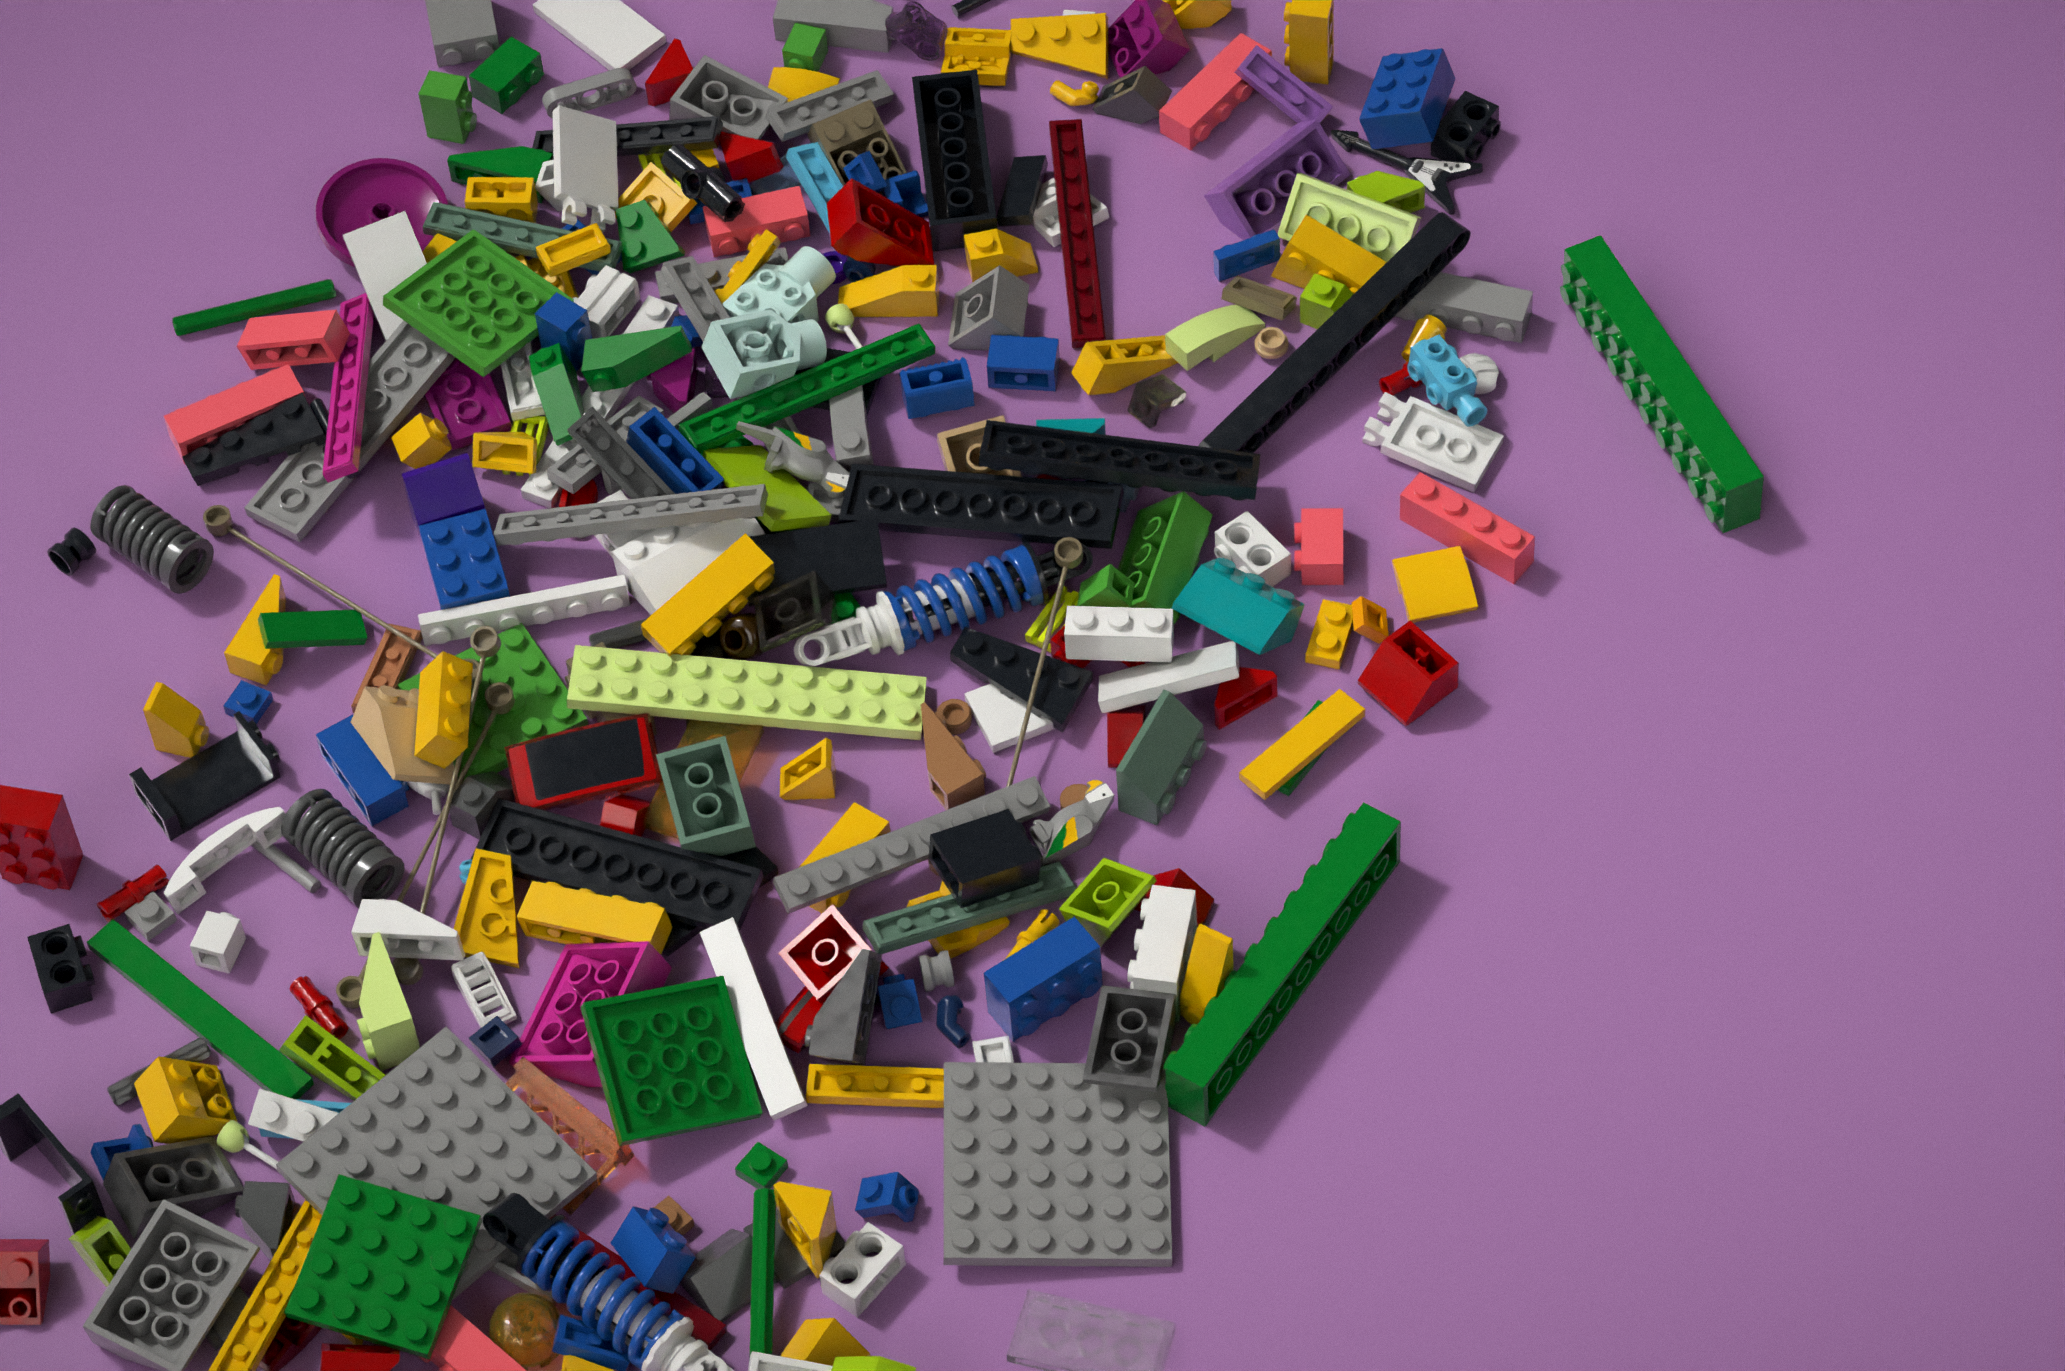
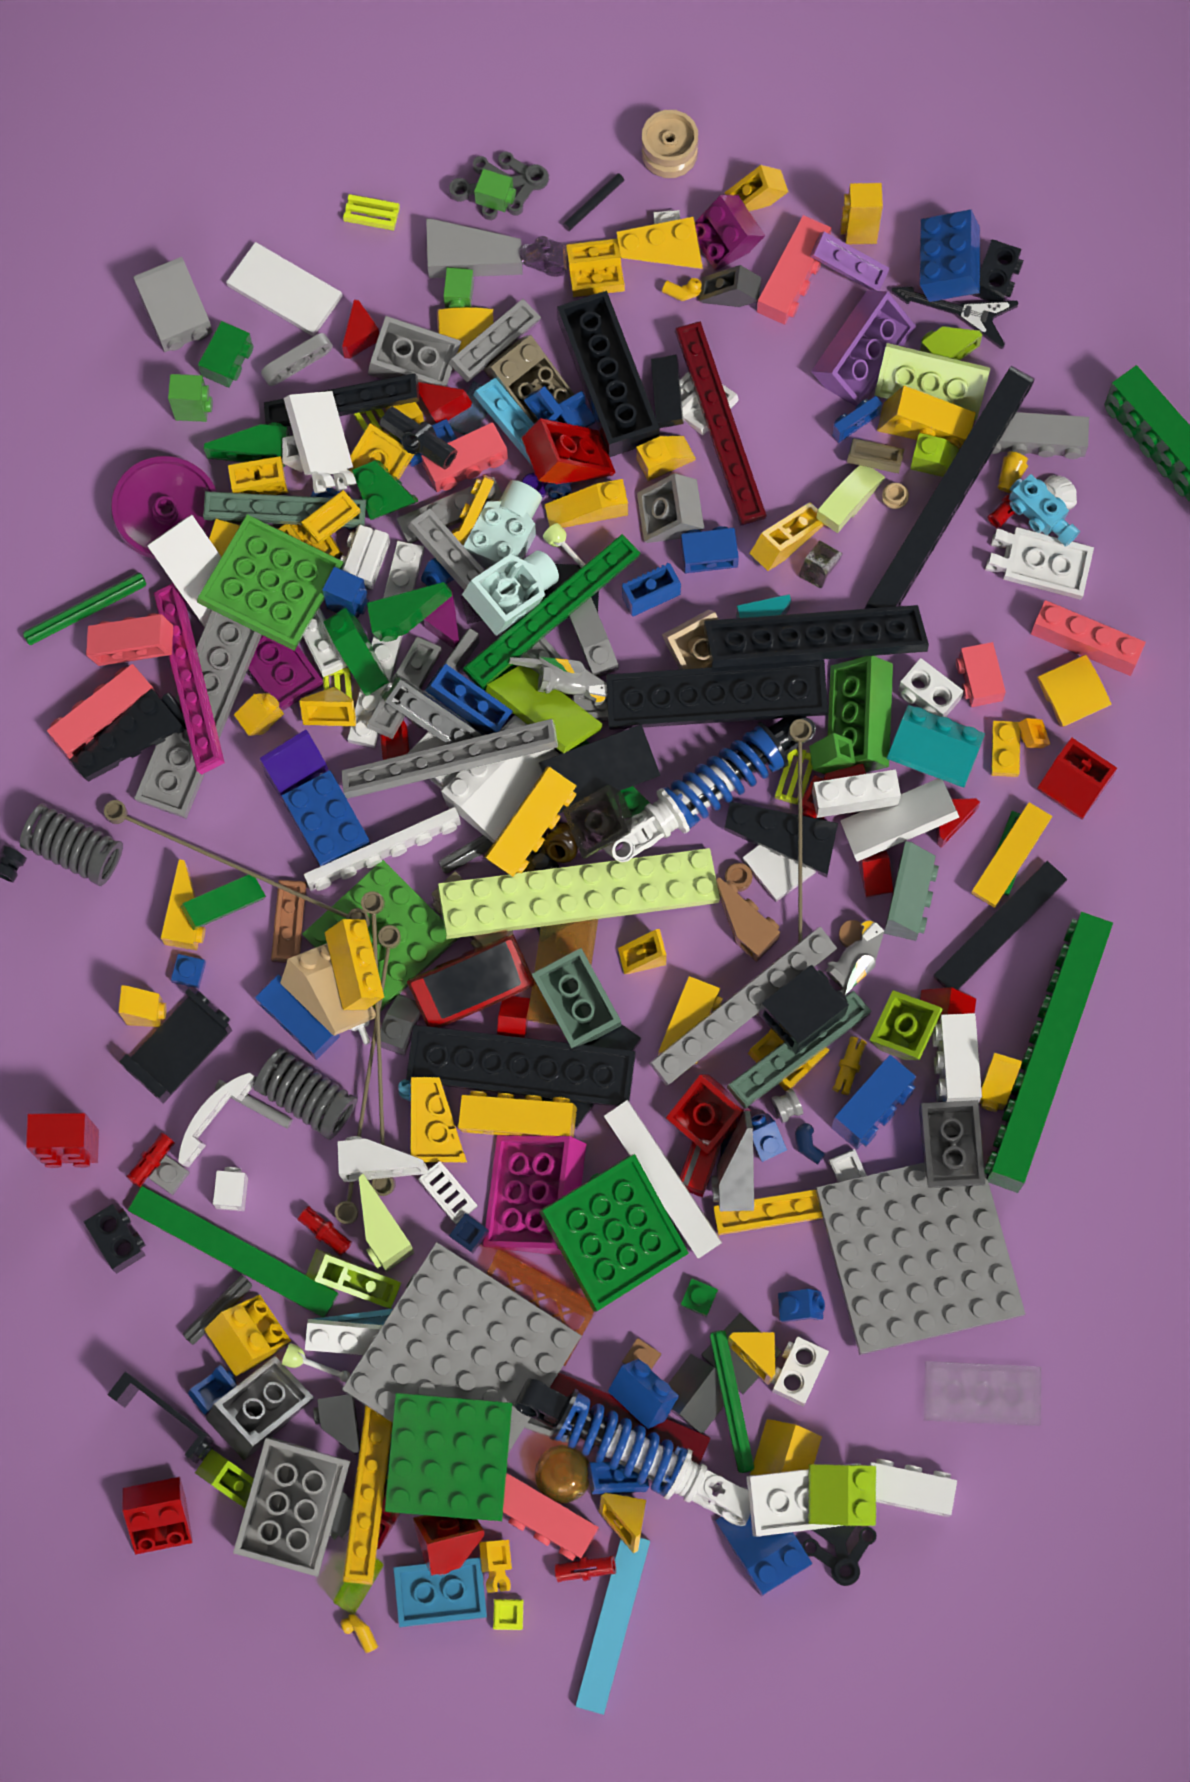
camera: 15 degrees left, 20 degrees up
none -> black tile [933,860,1067,990]

